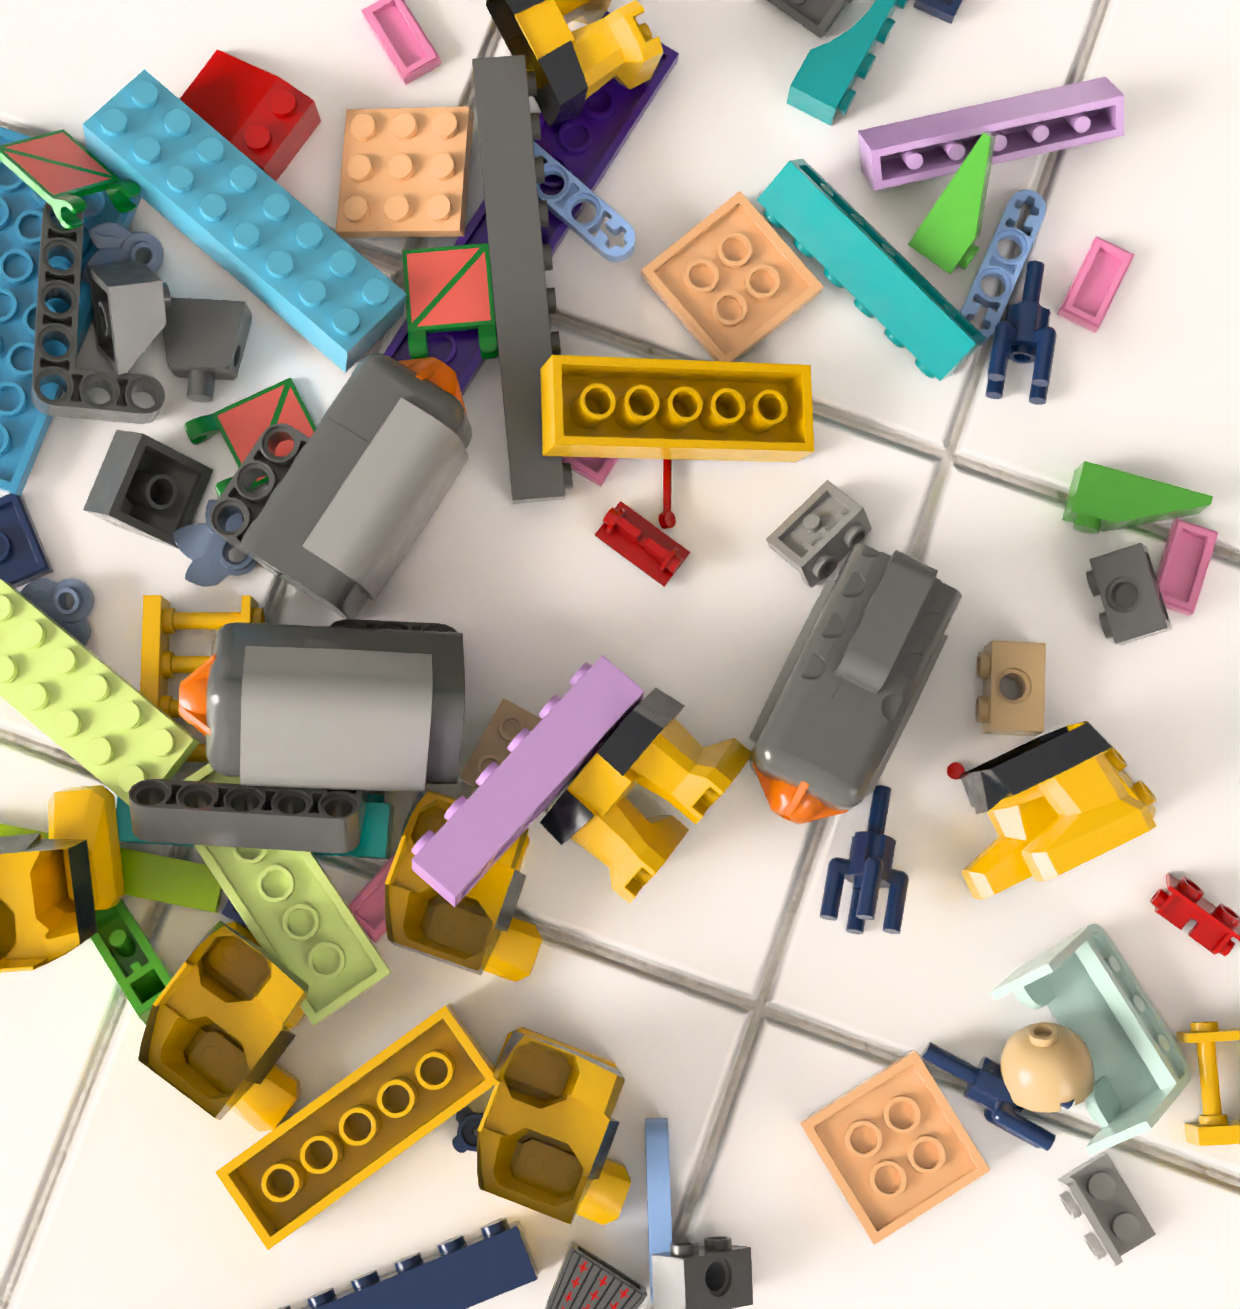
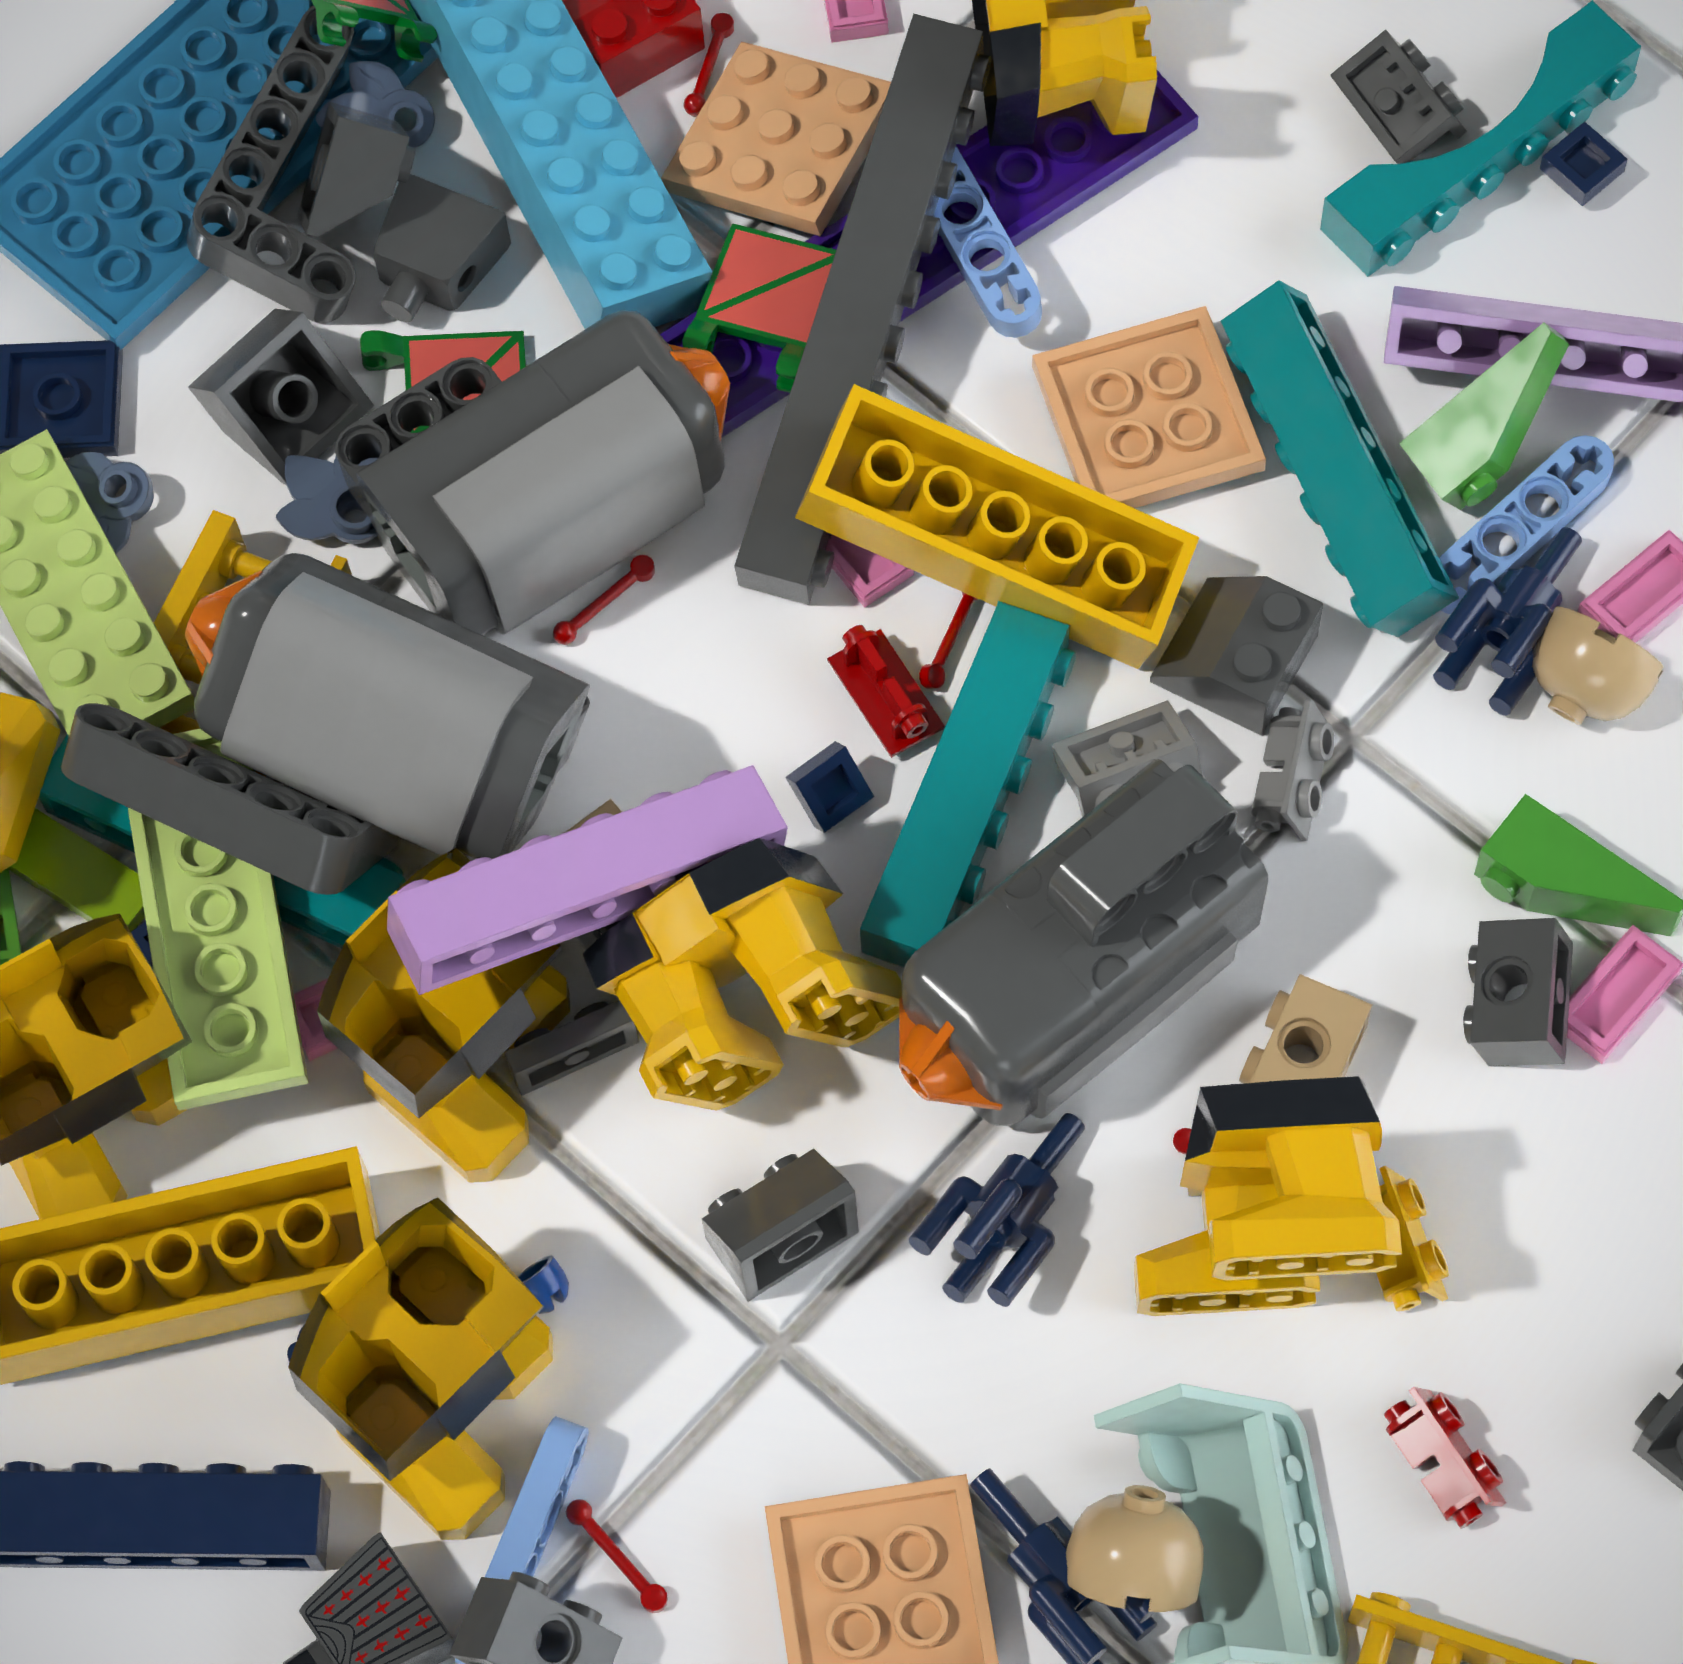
camera: 30 degrees right, 15 degrees down
none -> dark grey plate [504,1000,639,1096]
none -> blue hinge [517,1255,569,1314]
none -> red hinge [552,554,655,645]
none -> red hinge [565,1499,668,1613]
none -> red hinge [683,13,734,116]
none -> dark grey slope [701,1149,859,1302]
none -> dark blue plate [785,741,875,833]
none -> teal brick [860,601,1076,968]
none -> dark grey slope [1150,576,1323,736]
none -> light grey hinge [1251,699,1334,841]
none -> tan cylinder [1532,606,1664,725]

